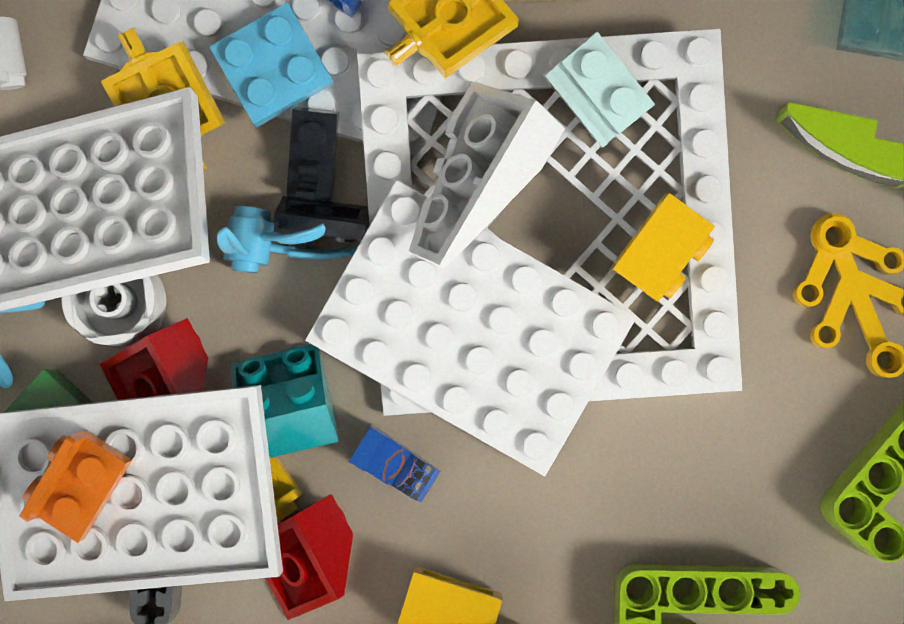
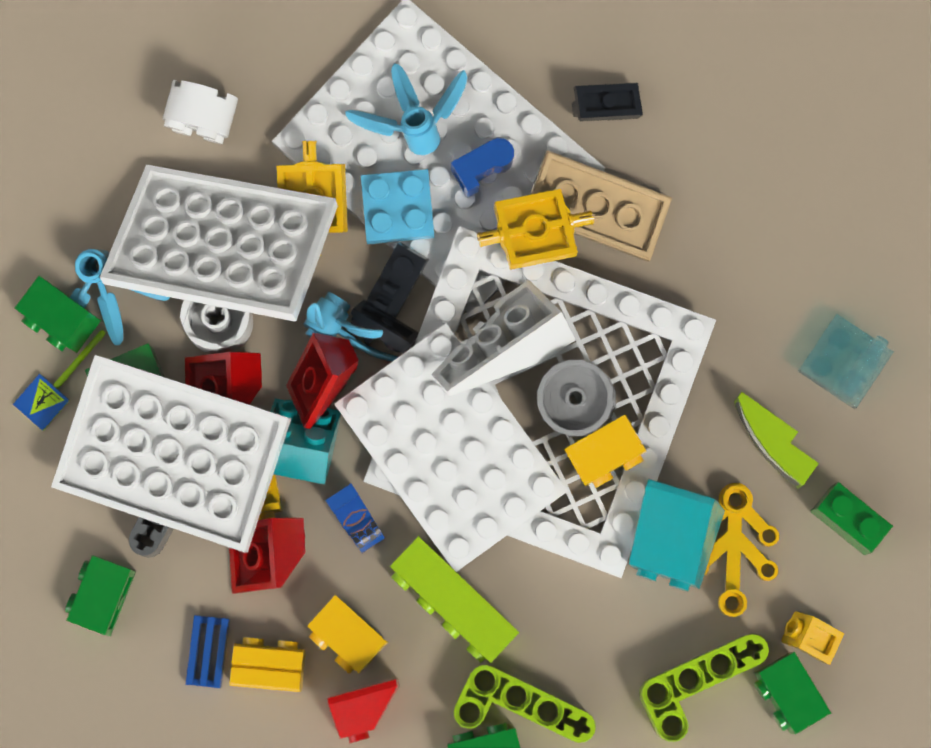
camera: 25 degrees right, 5 degrees down
orange bracket [19,429,132,543] -> none
light aqua plate [544,32,655,147] -> none
none -> red slope [286,332,359,429]
none -> lime brick [390,536,520,664]
none -> light grey wheel [537,360,616,437]
none -> teal slope [629,479,725,592]

